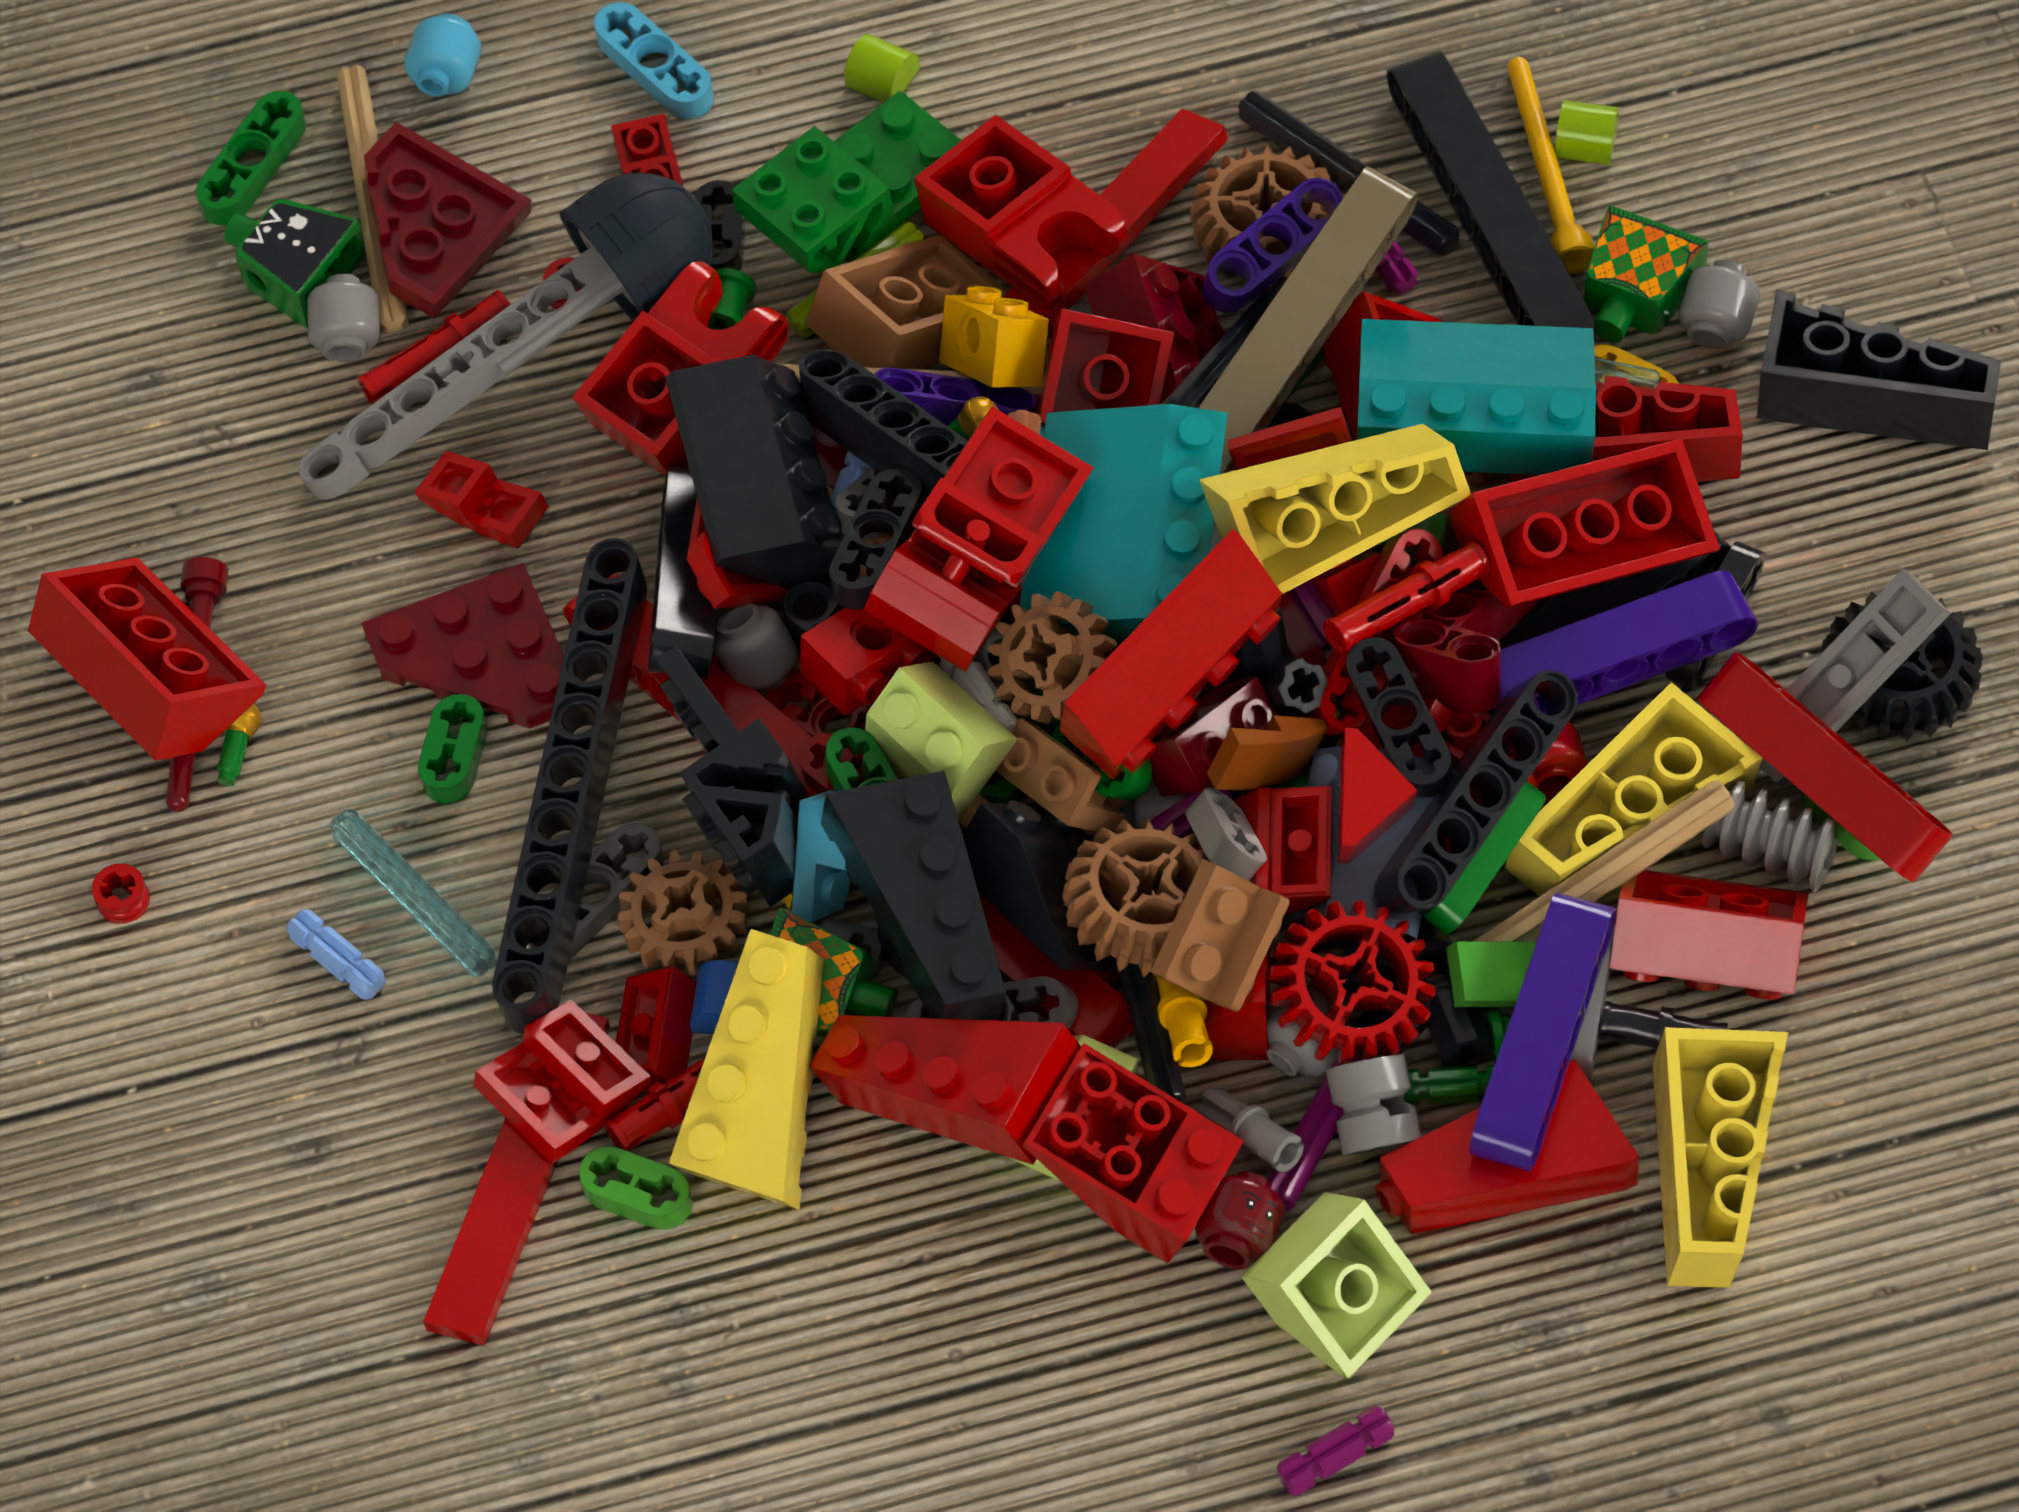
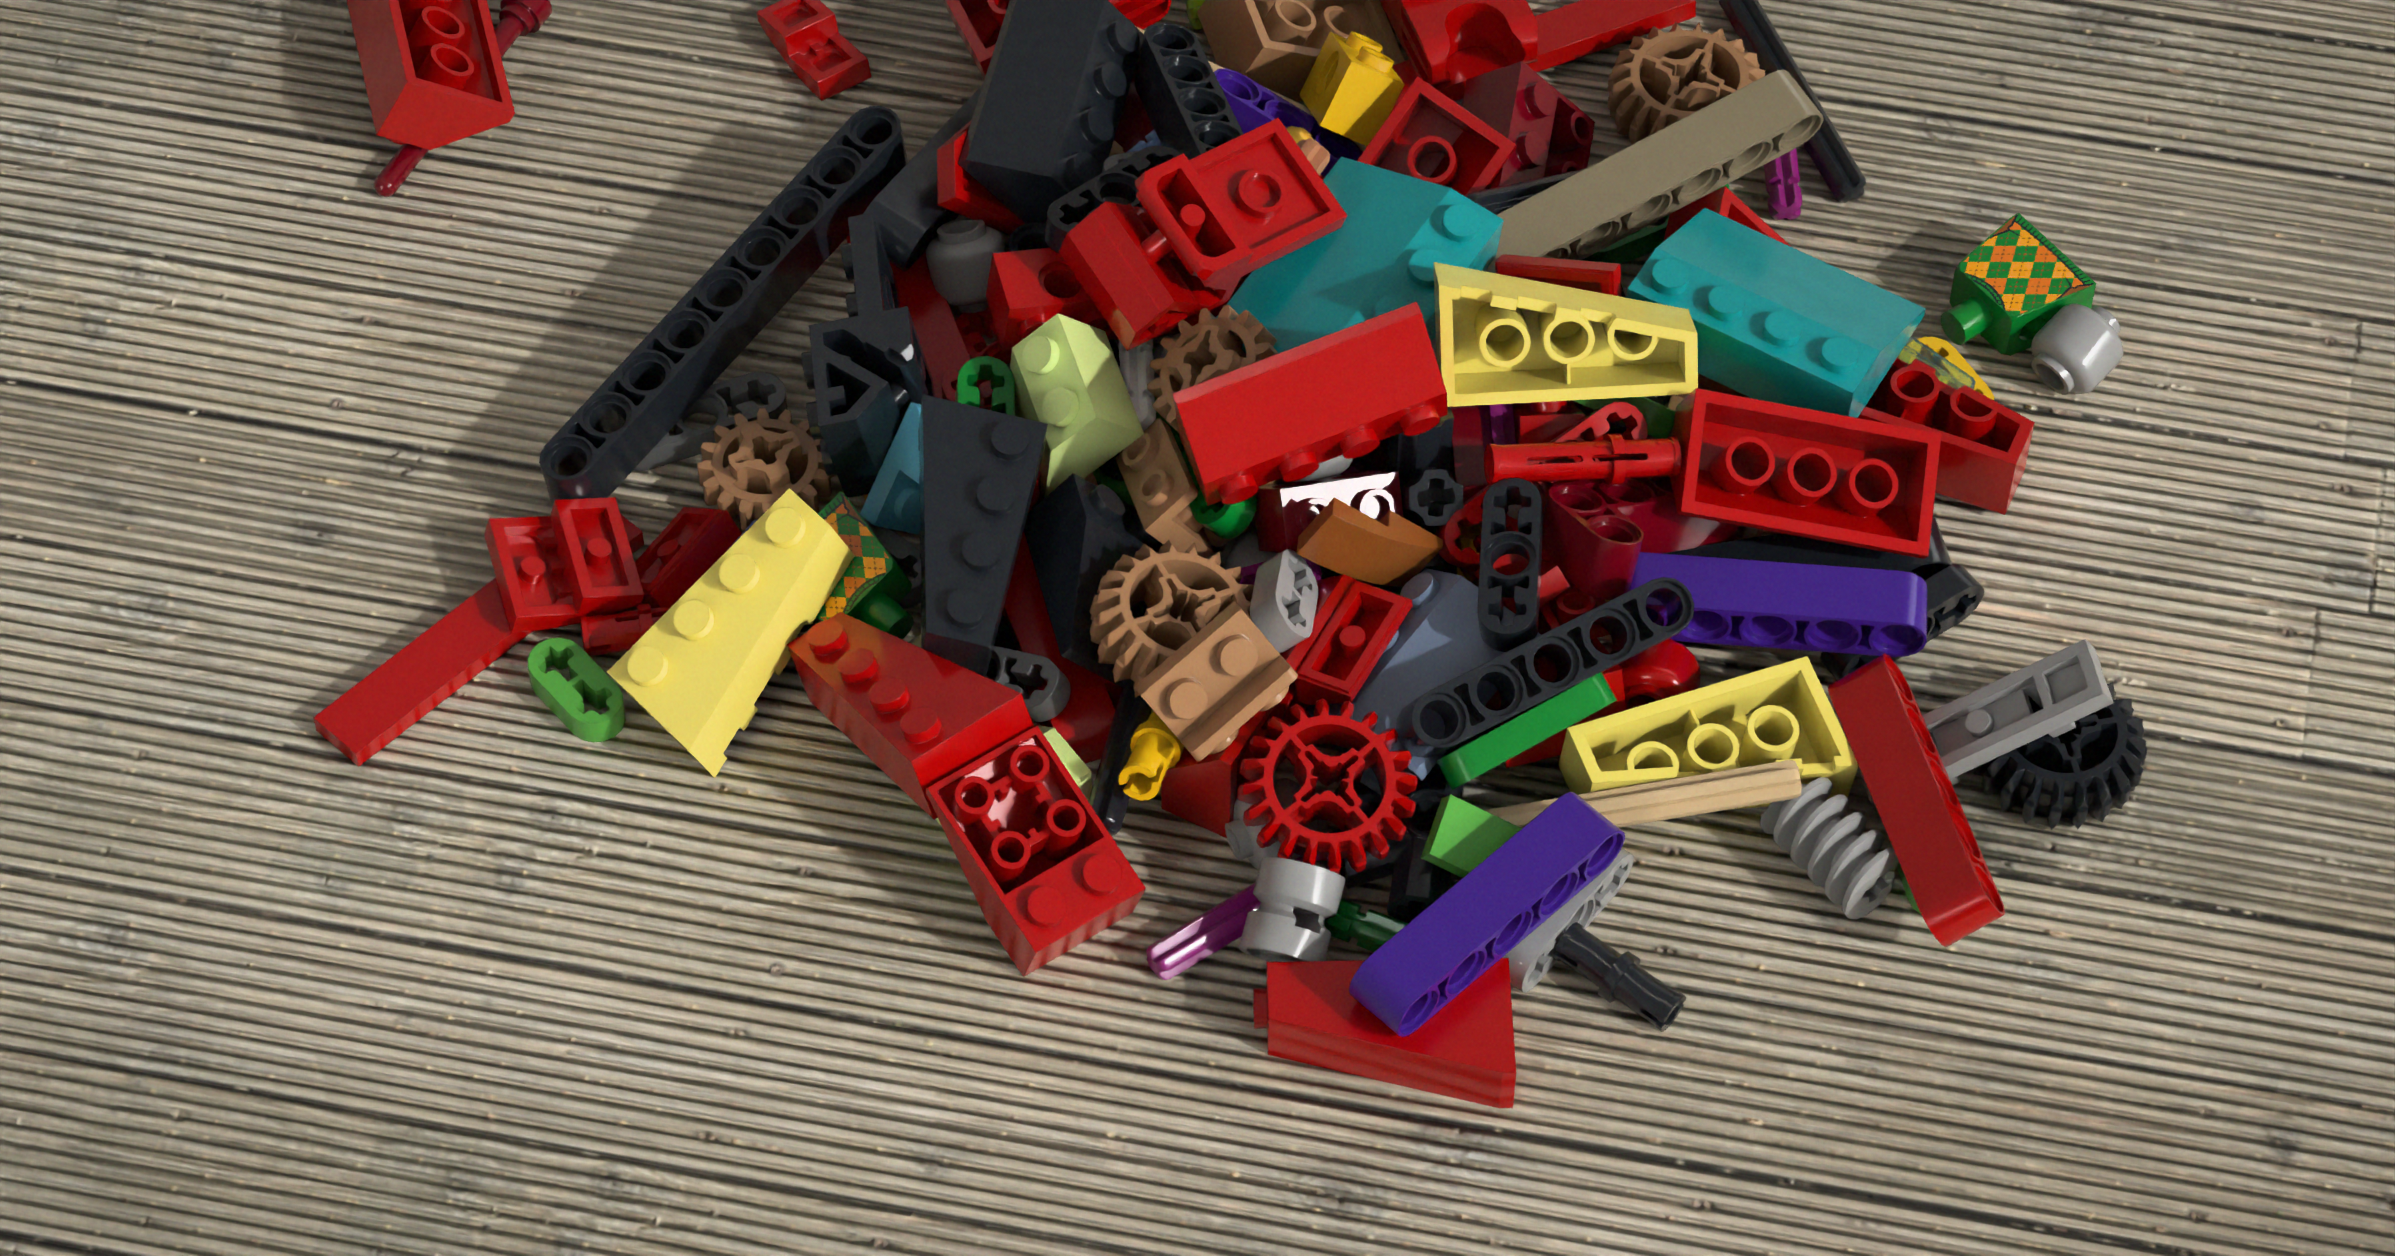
camera: 20 degrees right, 5 degrees down
red bush [91,863,150,924] -> none
green piece [217,704,262,786] -> none
light blue axle [287,909,386,1000] -> none
clear light blue axle [329,809,497,977] -> none
dark red plate [361,563,564,729] -> none
green beam [418,694,488,804] -> none
dark red head [1195,1171,1285,1269] -> none
light grey axle [1196,1088,1304,1172] -> none
dark purple beam [1202,178,1343,313] -> none
yellowish green slope [1241,1192,1432,1378] -> none
magenta axle [1277,1405,1394,1496] -> none
red slope [1337,728,1417,864] -> none
black beam [1386,51,1597,343] -> none
yellow piece [1507,57,1595,275] -> none
lime brick [1555,100,1619,165] -> none
slope [1610,870,1809,1000] -> none
light yellow wedge [1652,1027,1789,1288] -> none
black wedge [1757,289,2001,450] -> none

